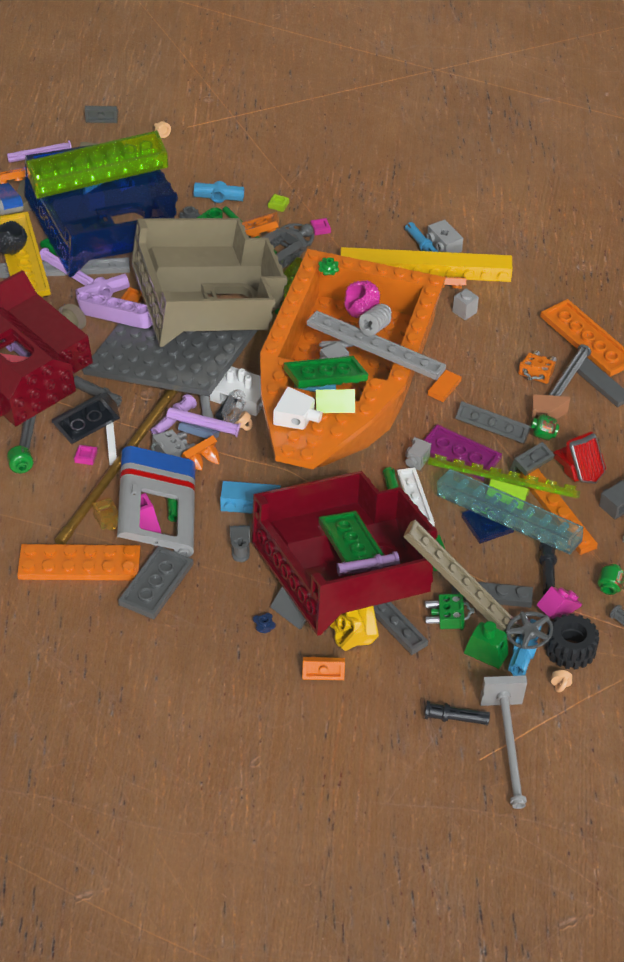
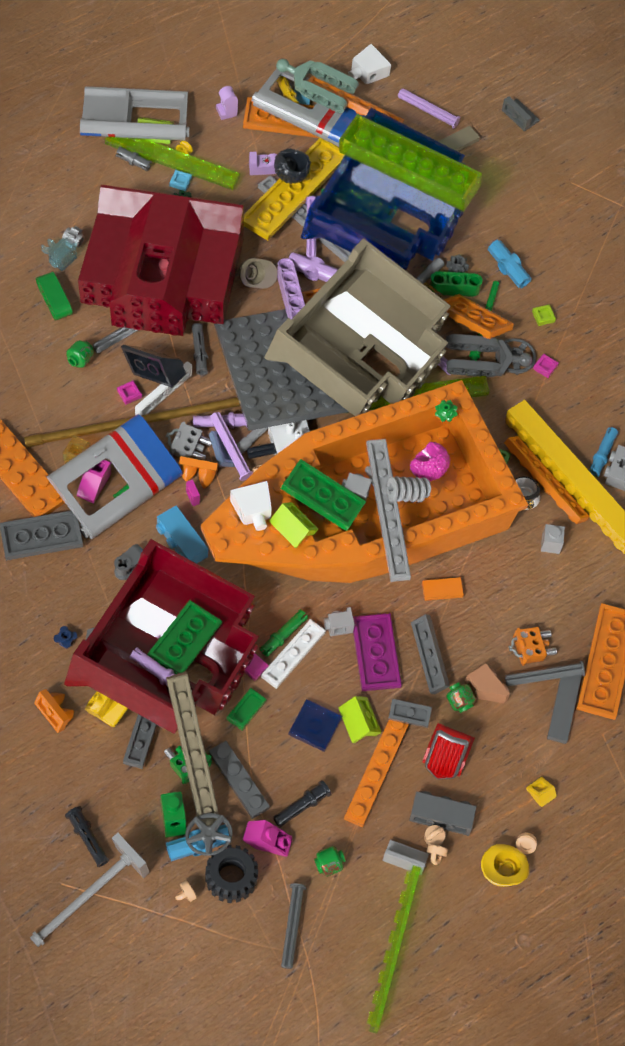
camera: 45 degrees right, 15 degrees up
light nougat tile [154,121,171,138] -> none
clear beam [222,390,246,423] -> none
clear neon green plate [428,454,580,498] -> none
clear light blue brick [437,469,583,555] -> none
none -> dark pink tile [186,480,200,506]

